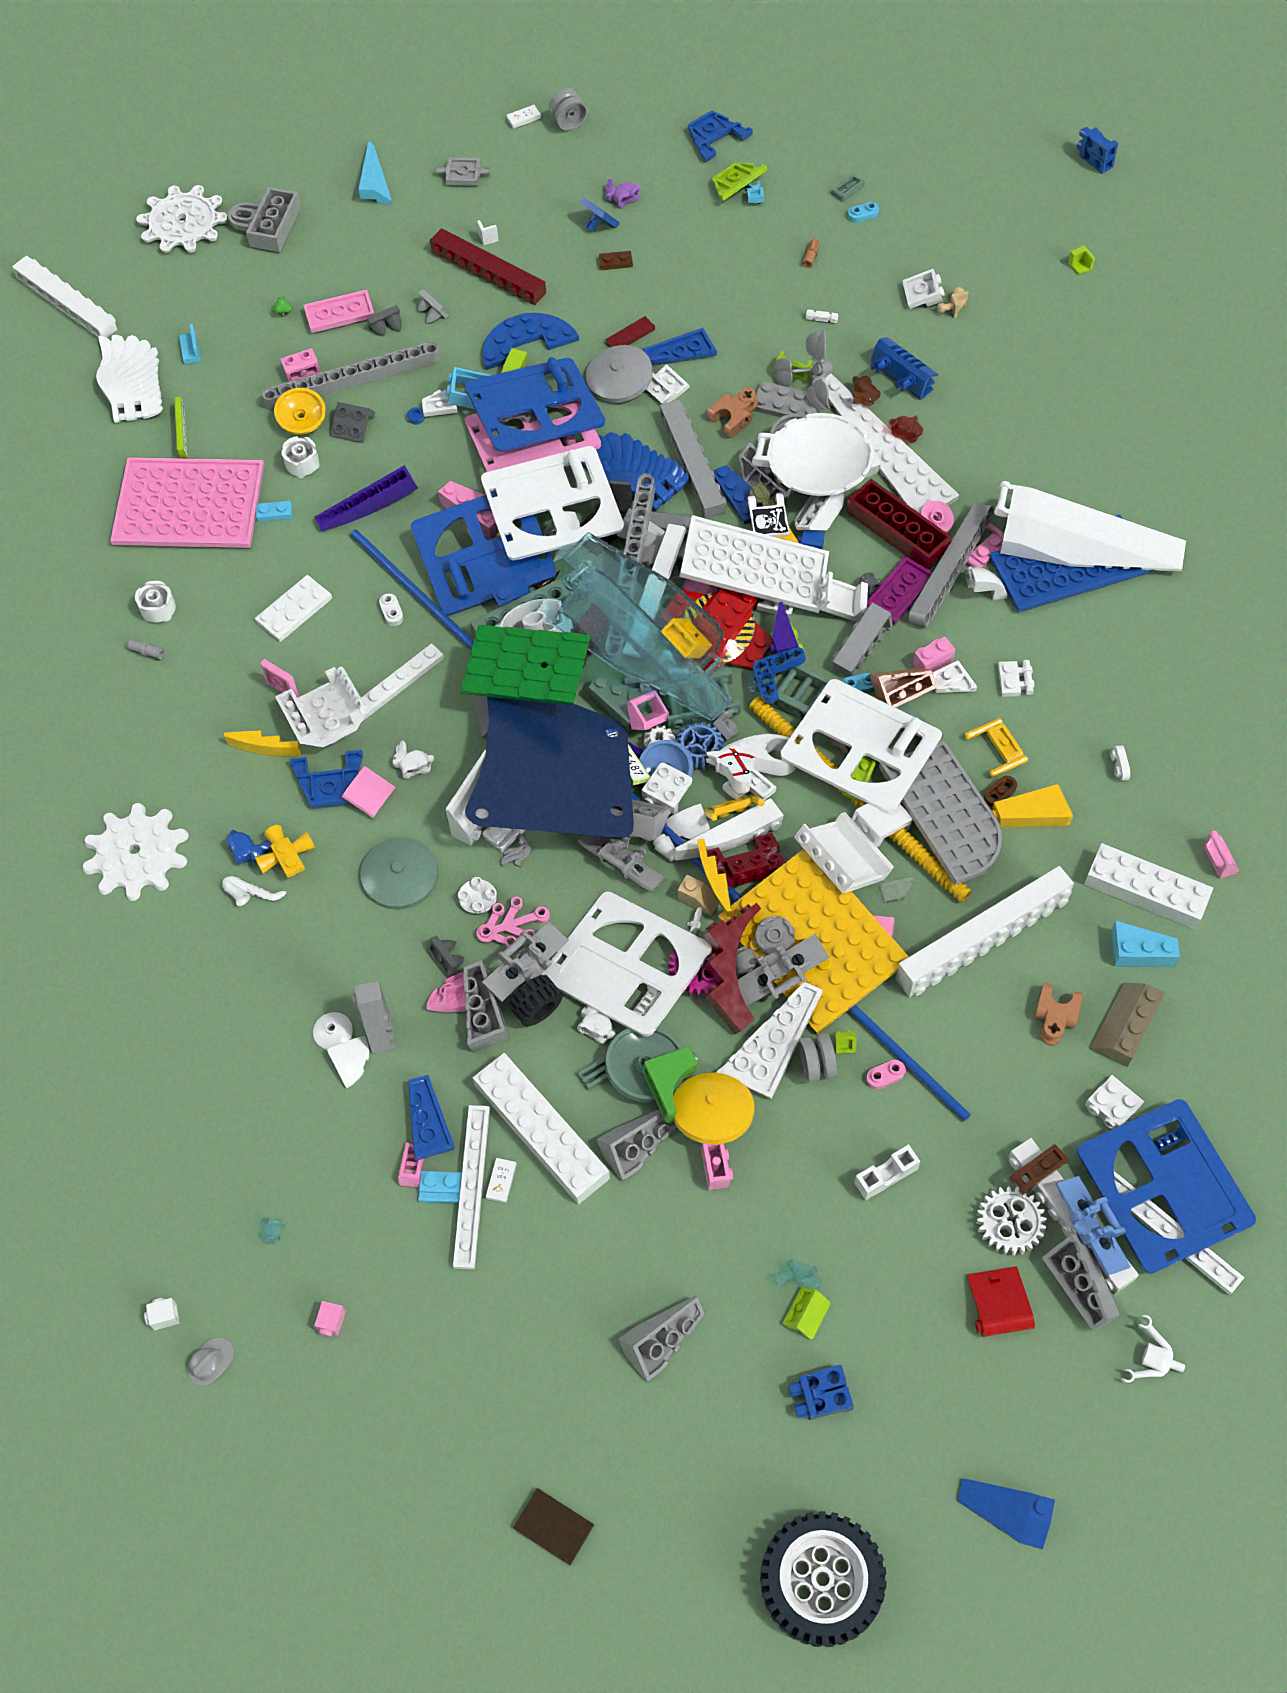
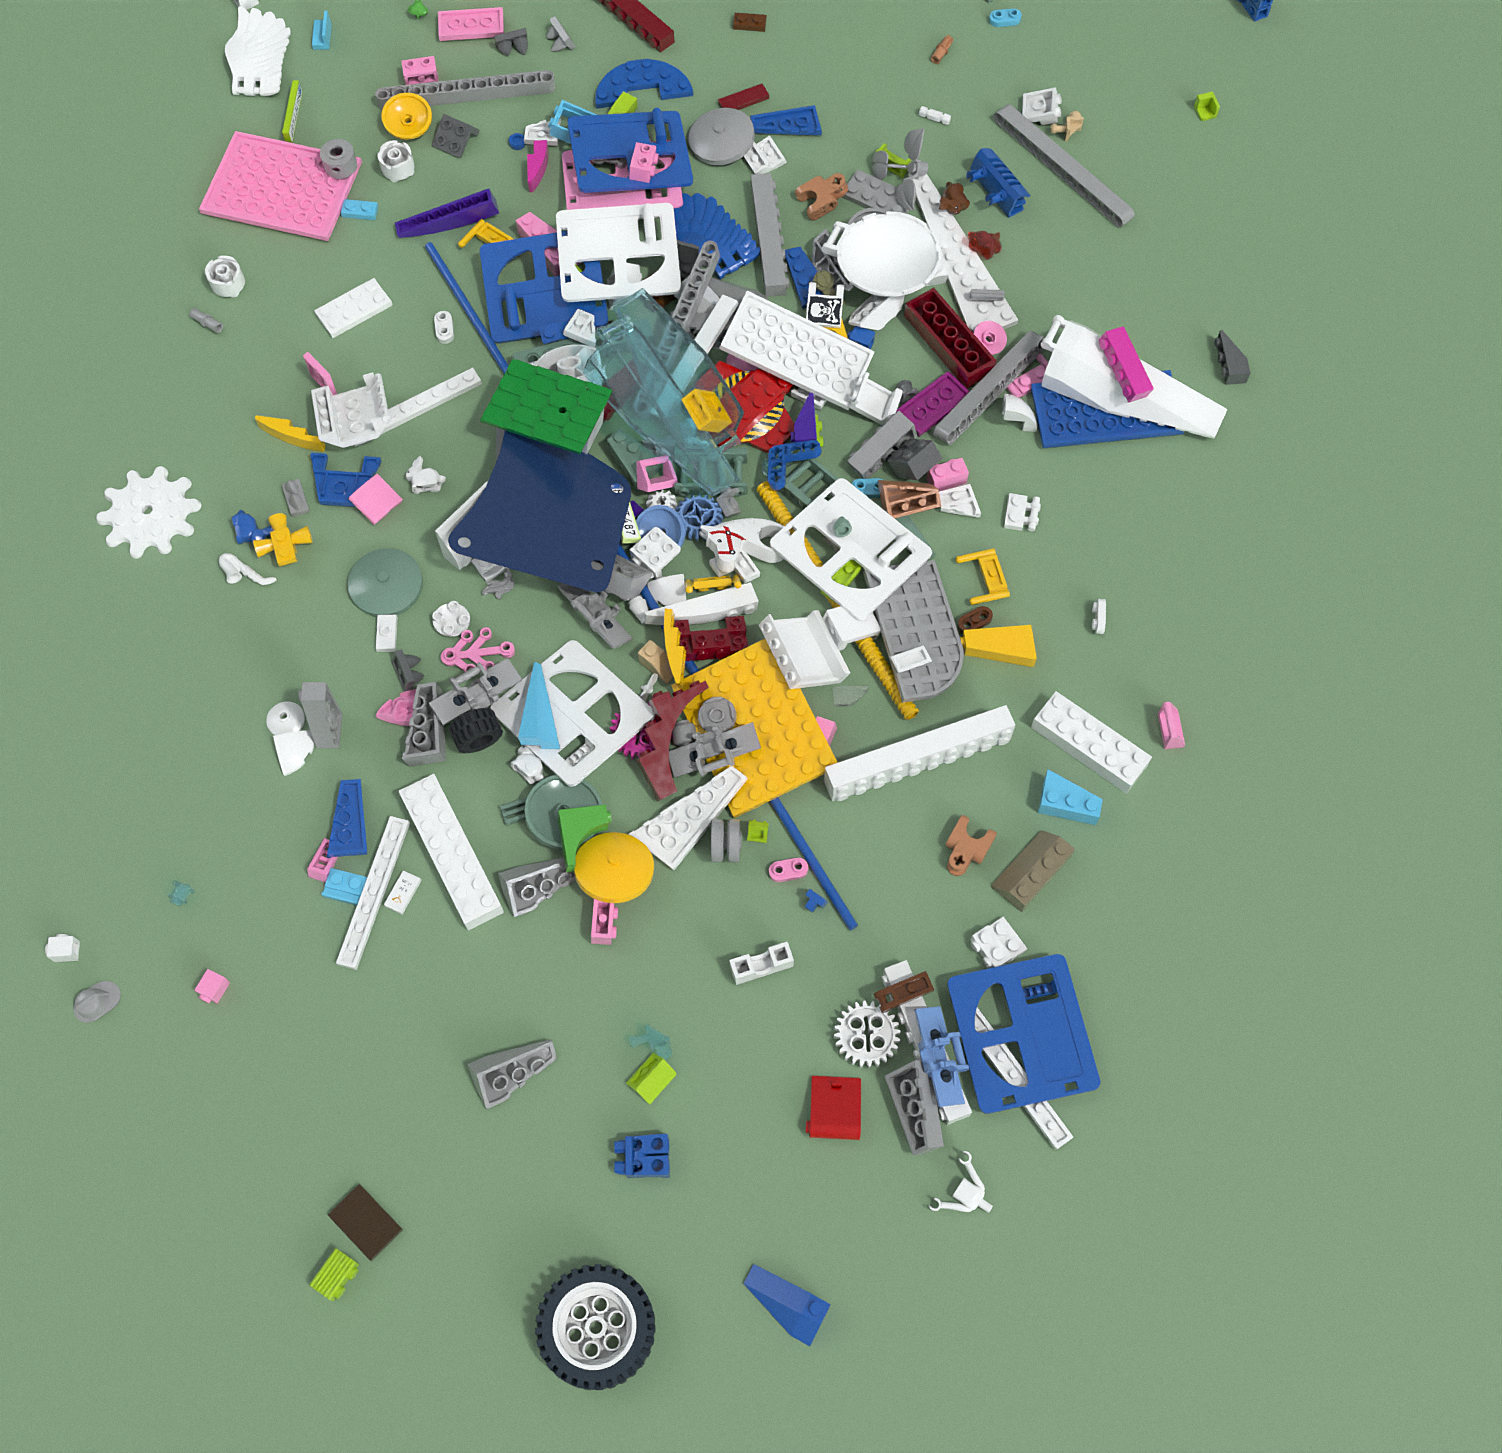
camera: 10 degrees right, 5 degrees up
none -> light grey tile [282,479,310,517]
none -> lime brick [309,1248,359,1301]
none -> light grey piece [320,139,357,179]
none -> white plate [376,615,398,652]
none -> yellow plate [458,219,513,248]
none -> medium azure wedge [518,662,560,749]
none -> dark pink slope [527,140,549,192]
none -> white wing [563,309,596,348]
none -> bright pink brick [629,142,659,183]
none -> blue tile [805,889,828,913]
none -> sand green tile [832,516,852,537]
none -> dark grey brick [887,438,943,480]
none -> white tile [890,645,932,673]
none -> light grey axle [970,289,1005,301]
none -> light grey beam [994,104,1135,228]
none -> dark pink brick [1099,326,1154,403]
none -> dark grey slope [1214,330,1251,385]

